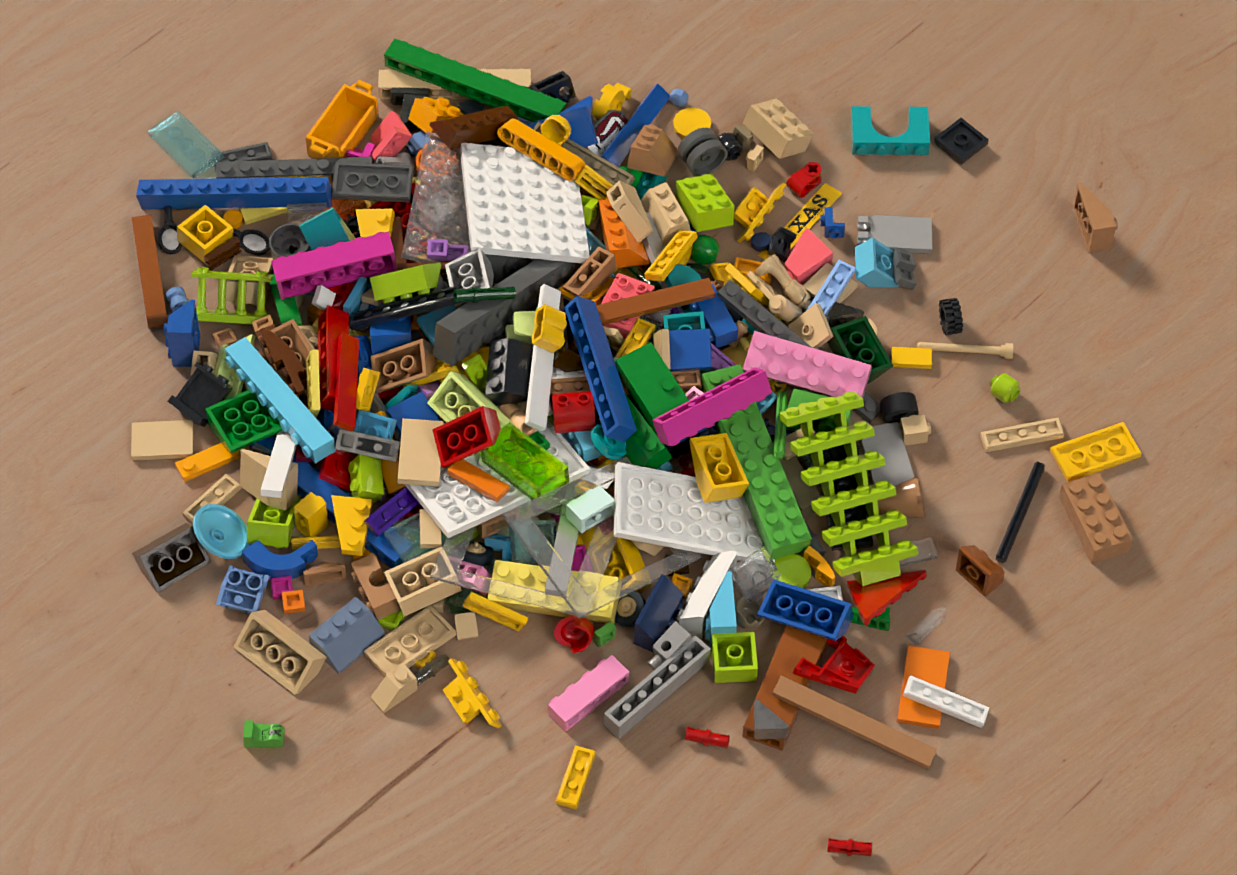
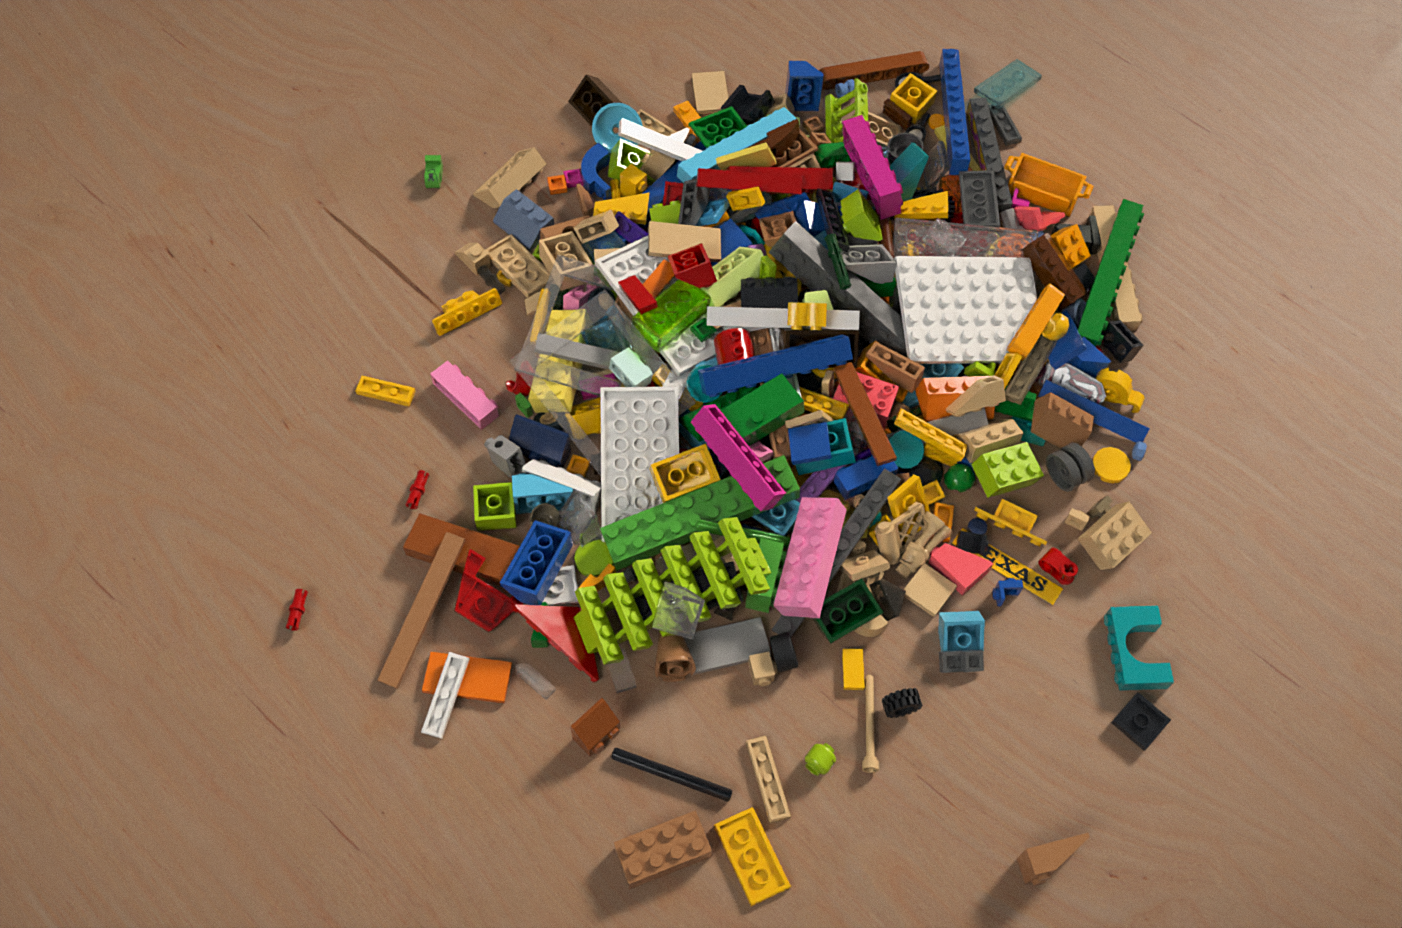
camera: 85 degrees right, 5 degrees up
medium blue slope [216,565,270,614] -> none
medium lavender slope [427,239,468,262] -> none
light grey brick [604,635,711,739] -> none
black piece [718,133,743,161] -> none
flat silver slope [753,699,789,739] -> none
light blue tile [806,259,856,318] -> none
light grey tile [857,215,932,254] -> none
none -> tan brick [574,210,619,244]
none -> red tile [618,275,658,314]
none -> clear slope [652,582,705,640]

